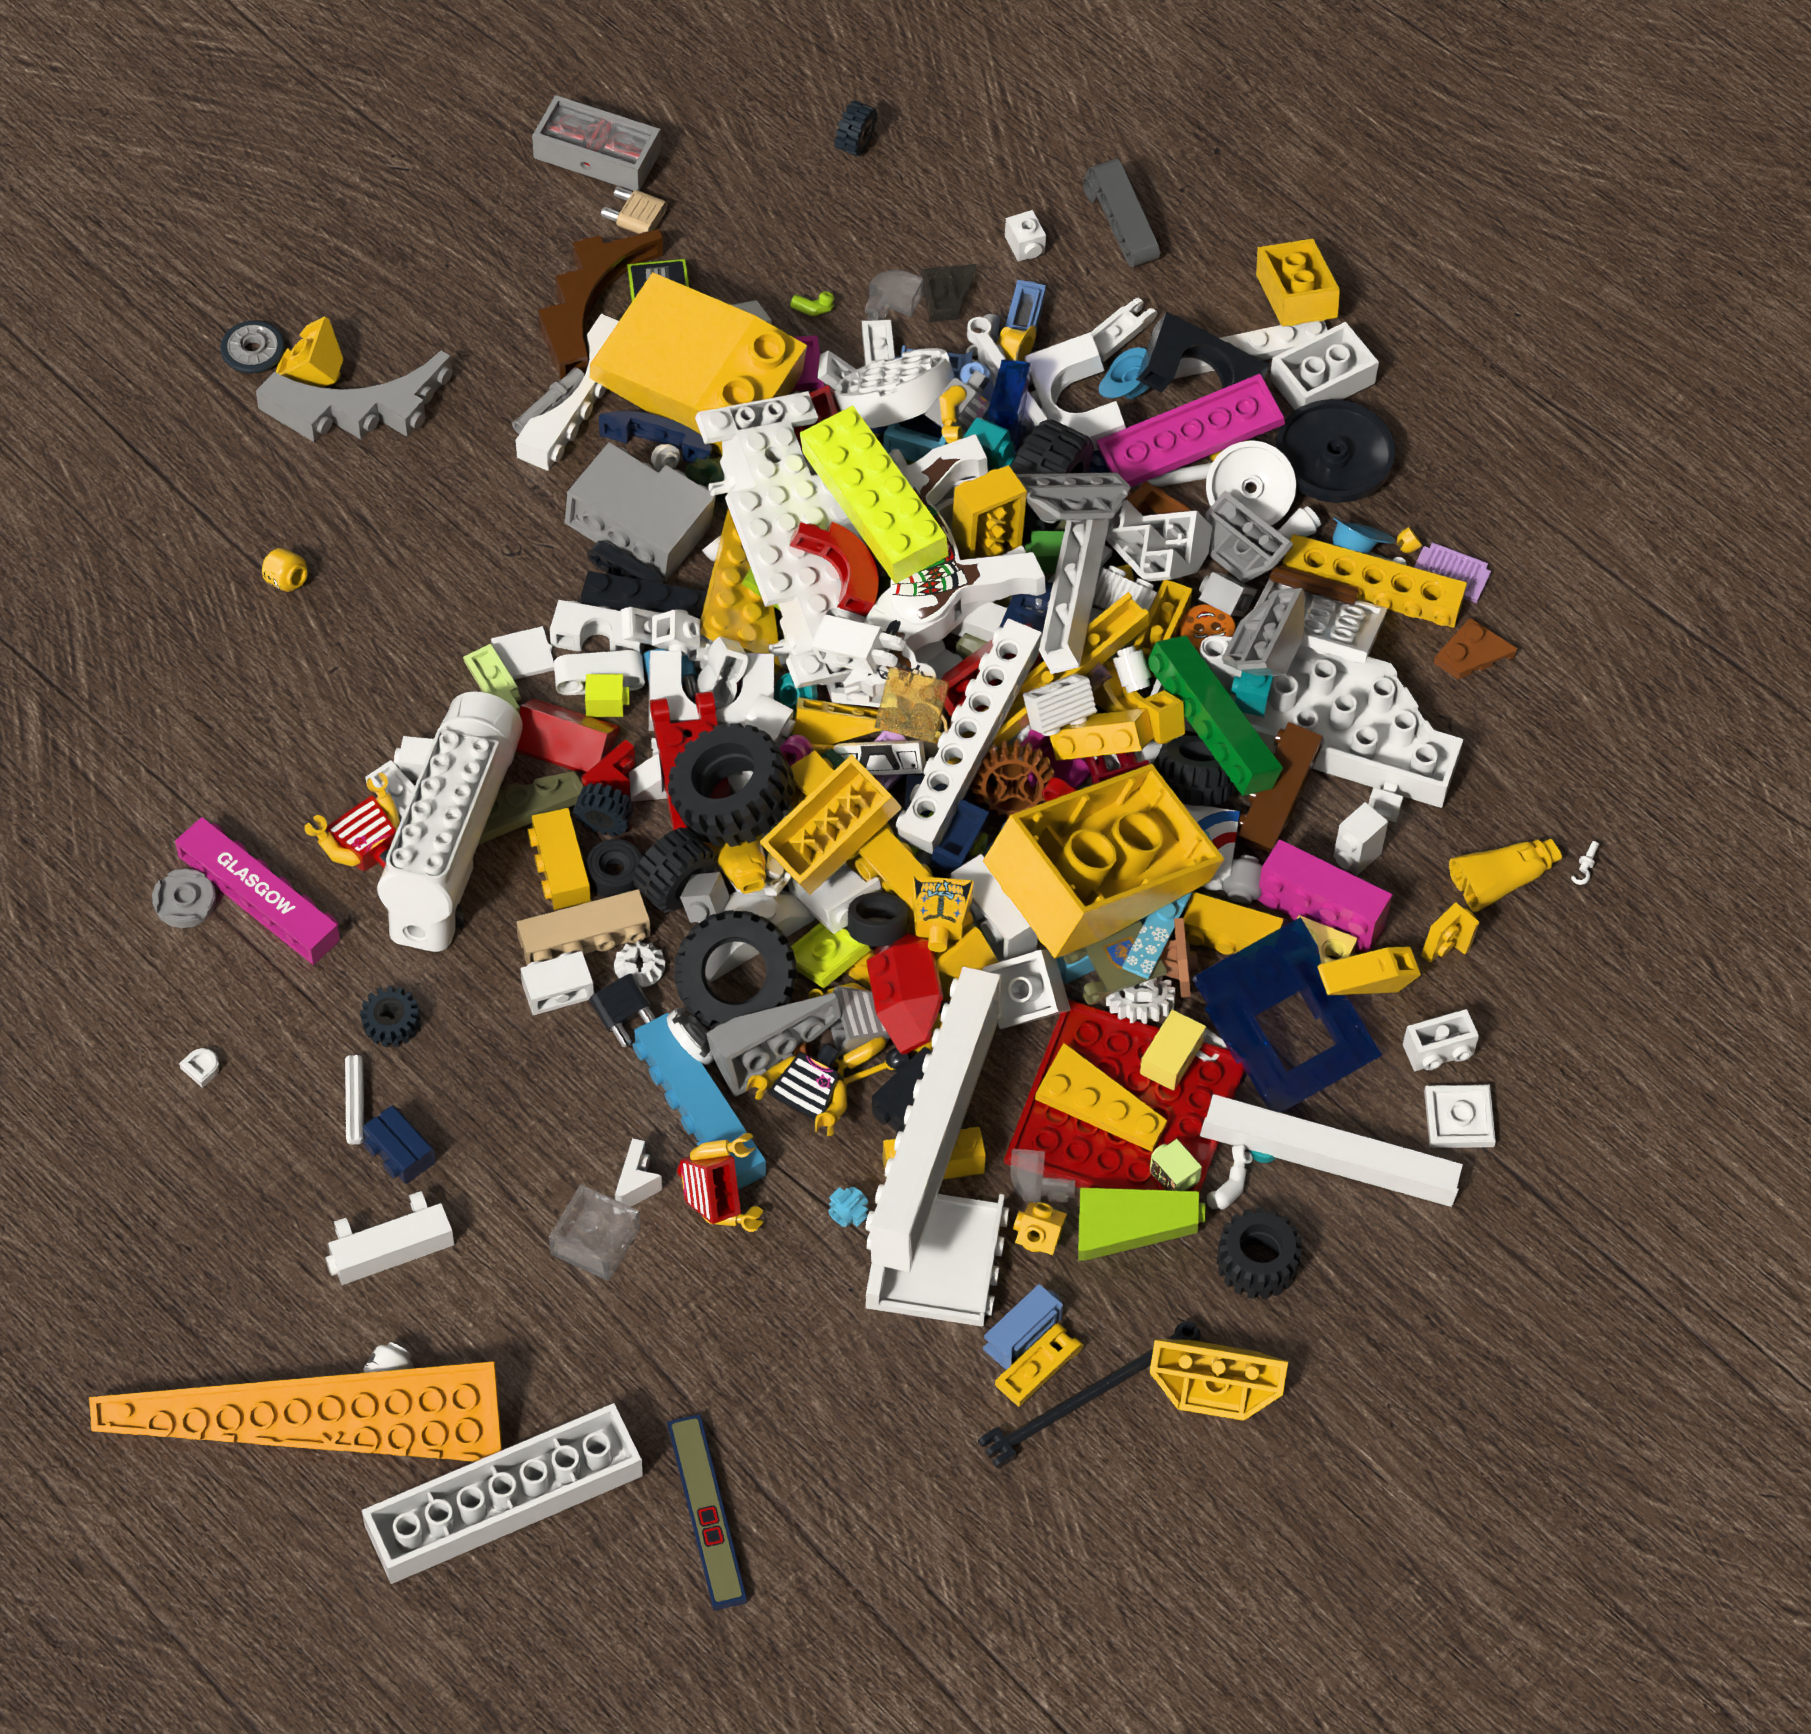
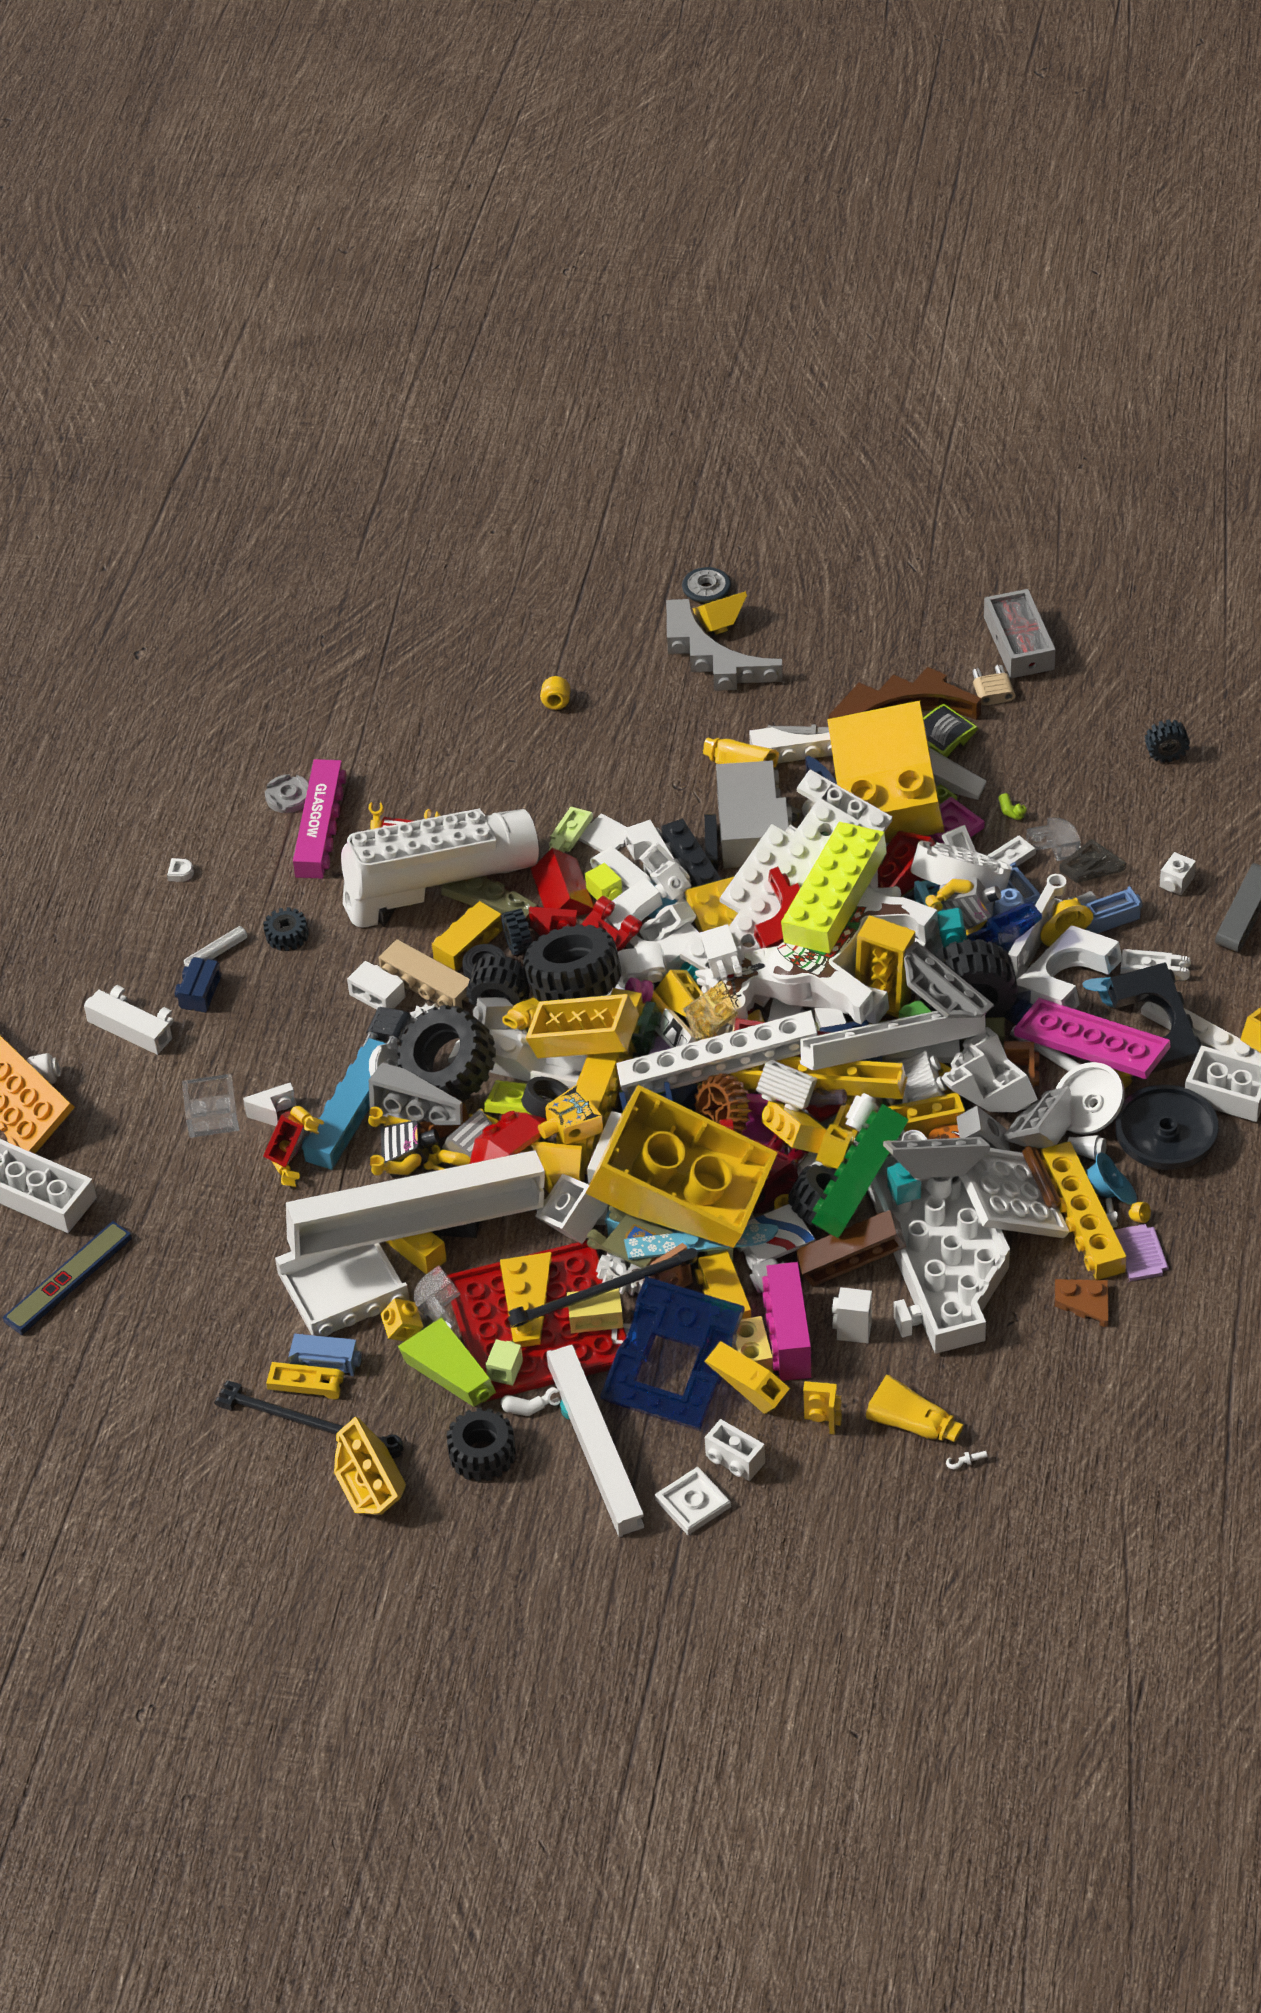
camera: 60 degrees right, 10 degrees down
none -> black hinge [508,1248,697,1328]
none -> yellow piece [703,738,779,768]

